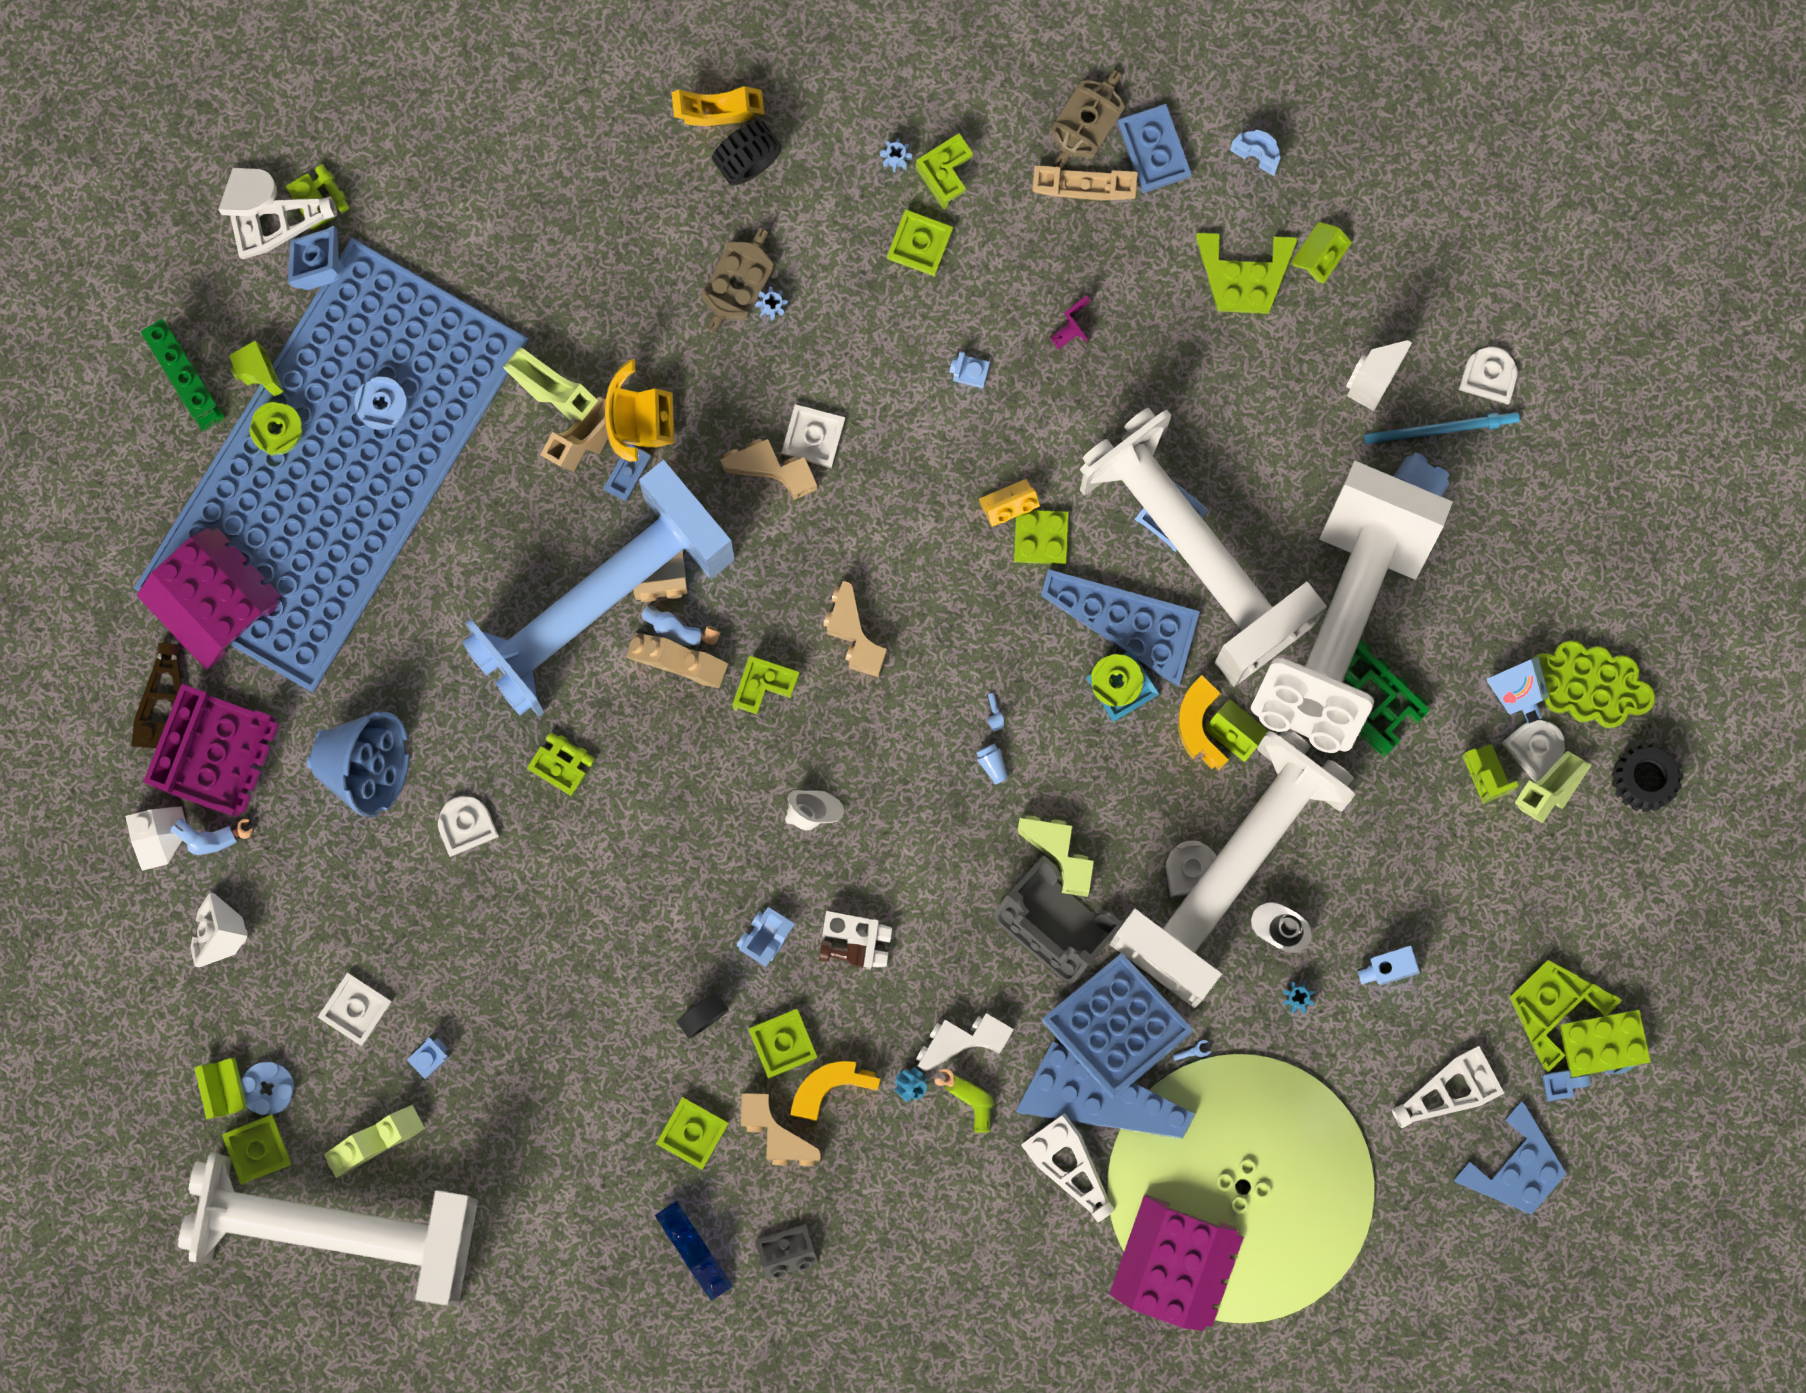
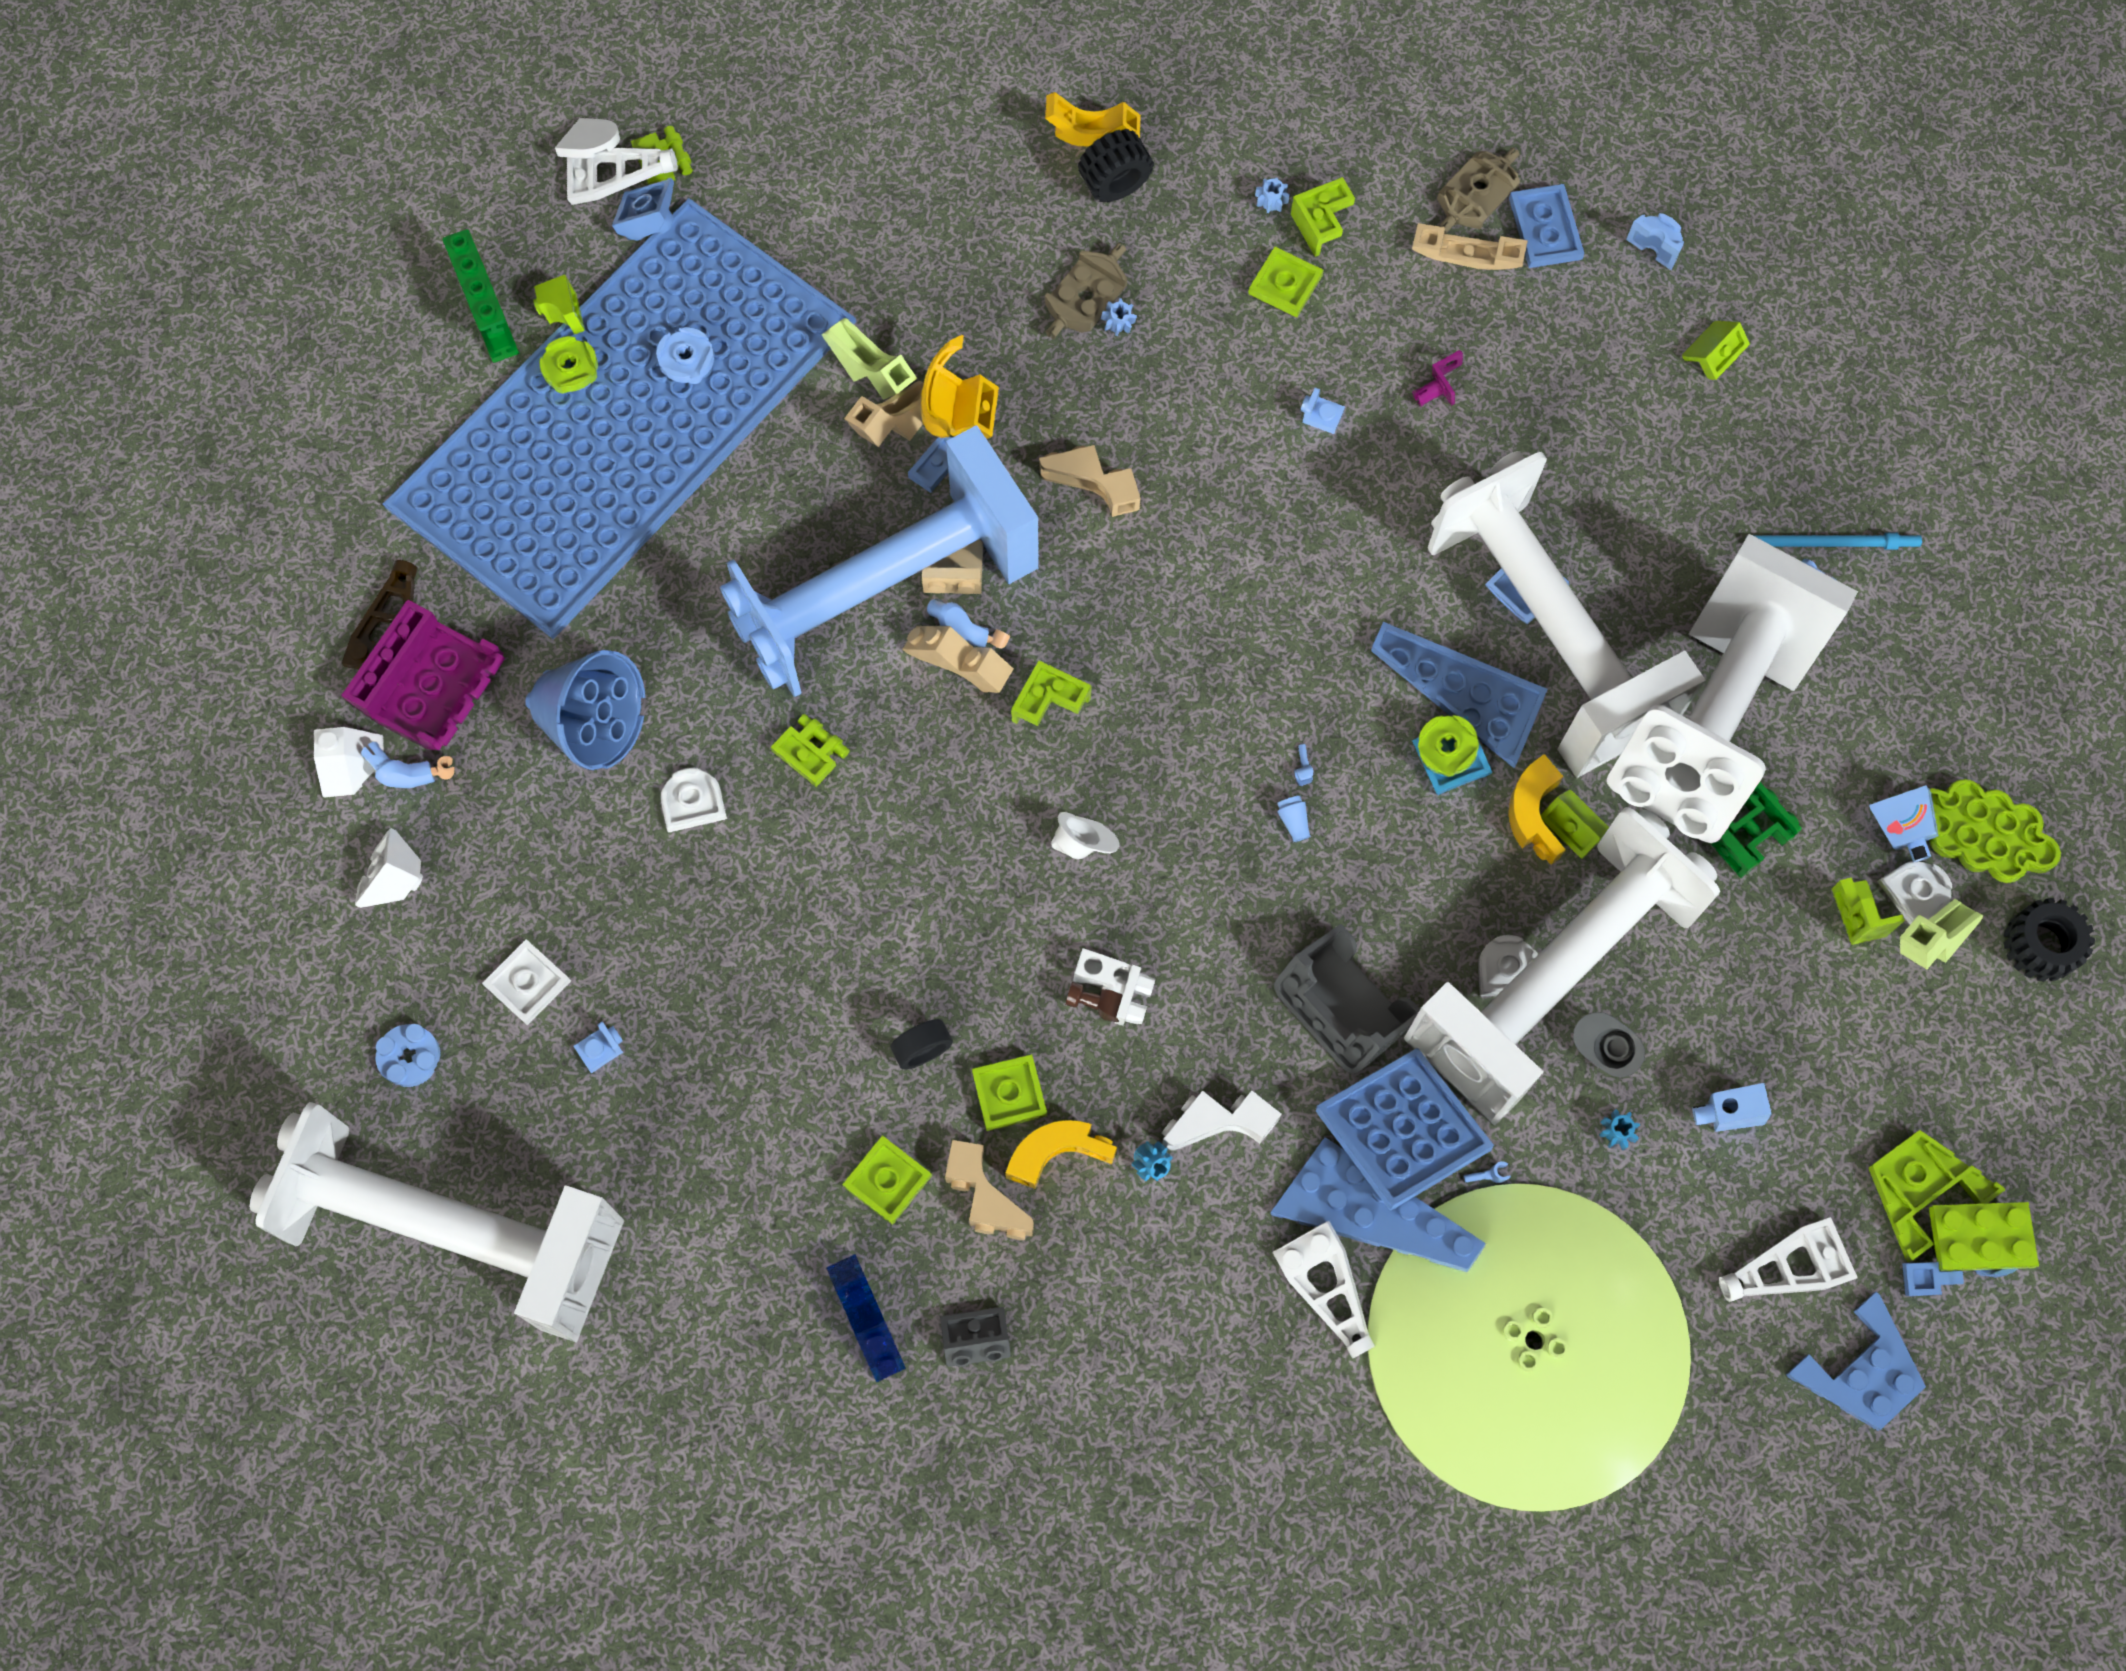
camera: 10 degrees right, 10 degrees down
magenta slope [136,528,281,671] -> none
lime panel [194,1058,247,1119] -> none
lime plate [222,1115,292,1185] -> none
yellowish green arch [324,1105,425,1178] -> none
light blue cylinder [737,907,795,967] -> none
white tile [781,404,845,468] -> none
tan arch [823,581,887,677] -> none
lime arm [935,1069,995,1133] -> none
yellow bracket [979,479,1040,527] -> none
lime plate [1014,510,1068,565] -> none
yellowish green arch [1018,816,1094,897] -> none
magenta slope [1109,1194,1244,1331] -> none
lime wing [1196,233,1297,314] -> none
white slope [1346,340,1412,411] -> none
white tile [1459,346,1518,405] -> none

